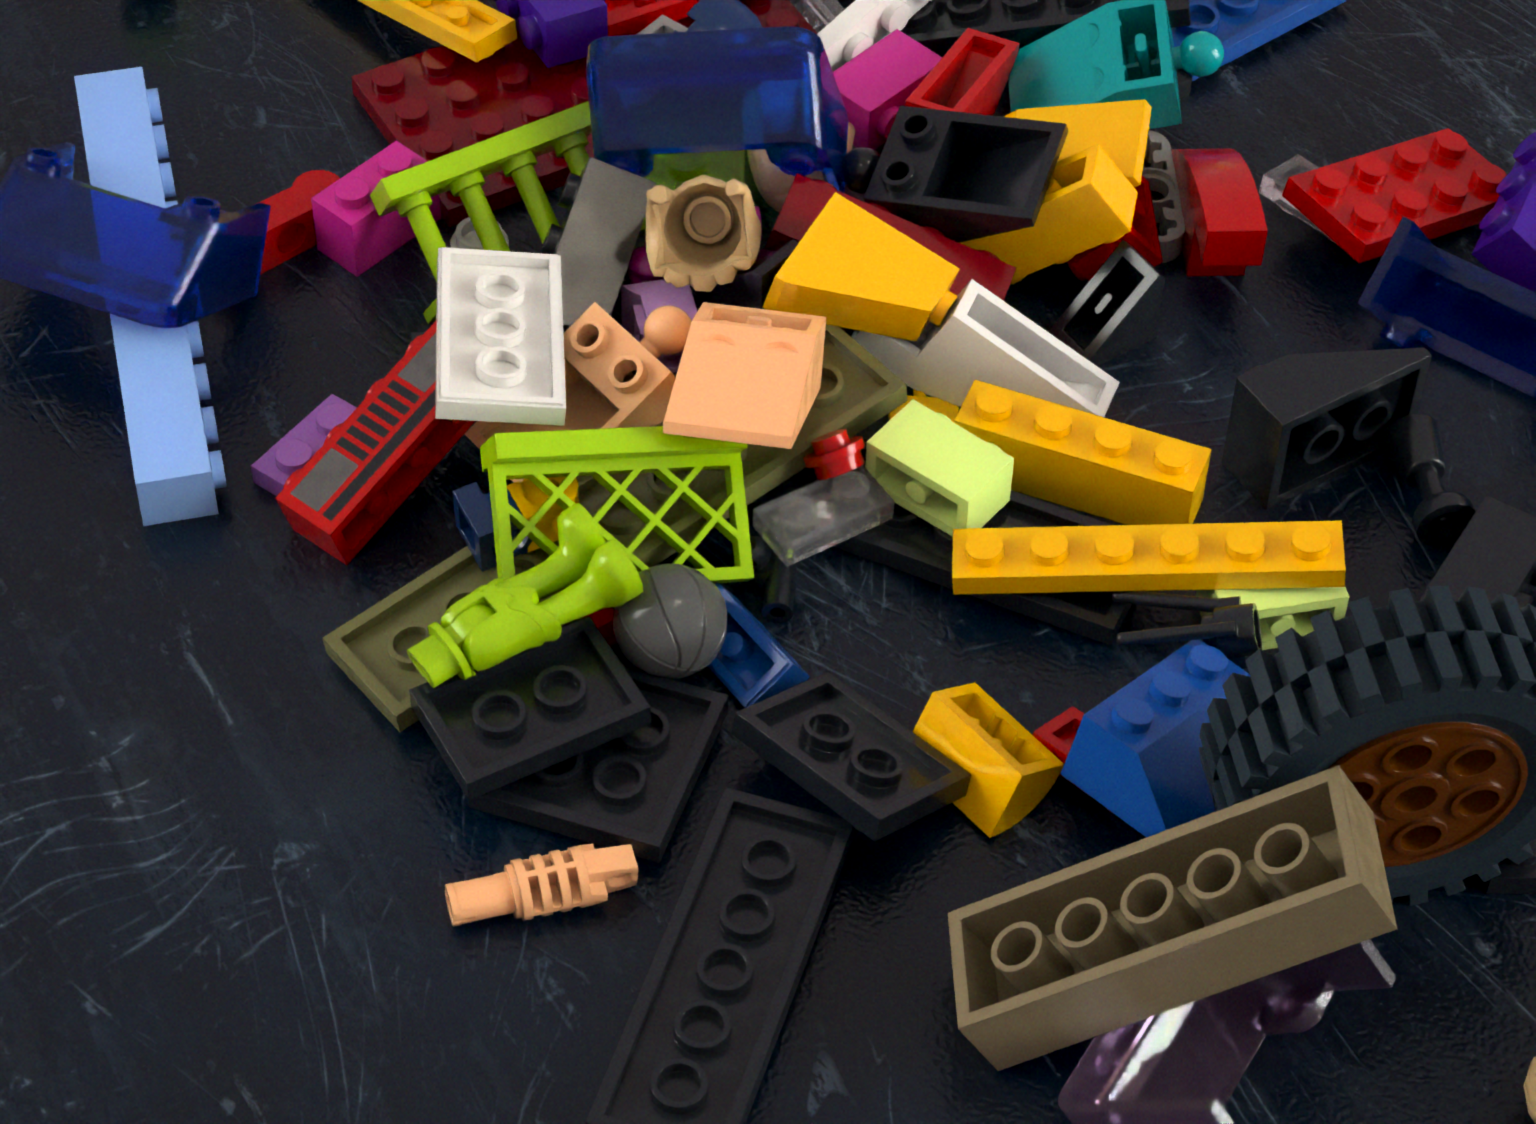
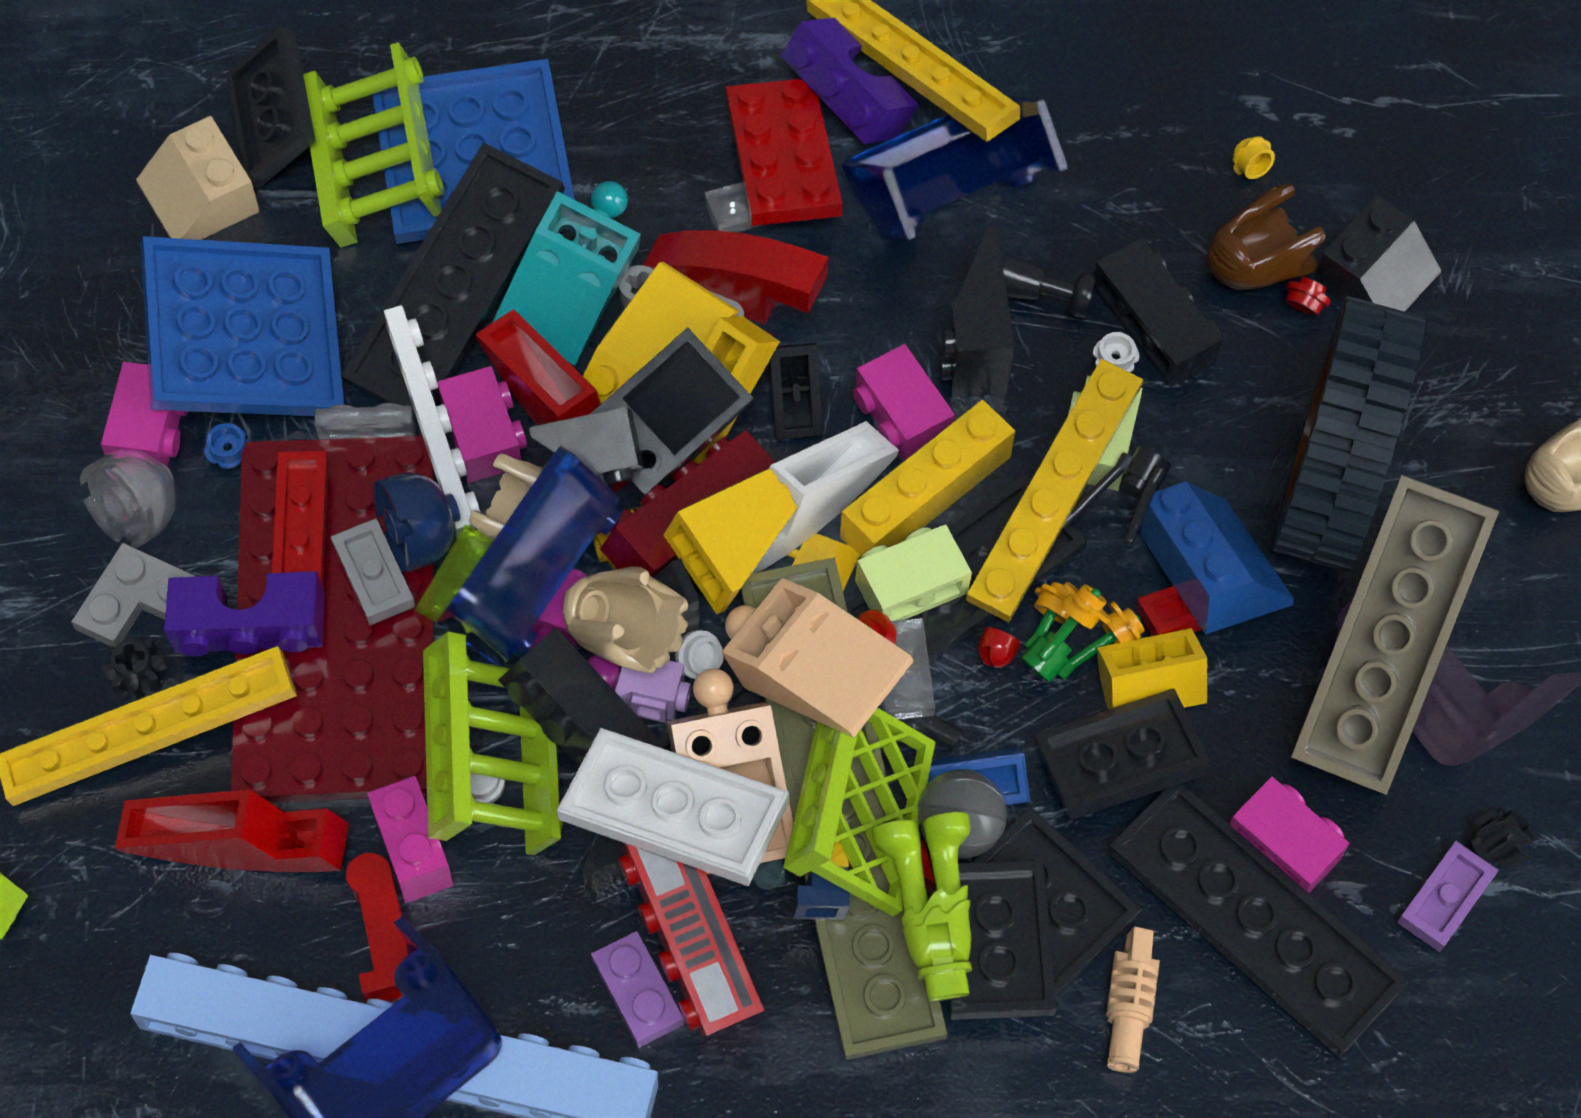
camera: 65 degrees left, 15 degrees up
none -> red slope [115,789,349,872]
none -> slope [529,407,644,484]
none -> dark pink brick [853,344,955,462]
none -> red hinge [978,627,1021,668]
none -> plant [1021,582,1144,683]
none -> white plate [1093,332,1139,373]
none -> dark pink brick [1230,777,1349,893]

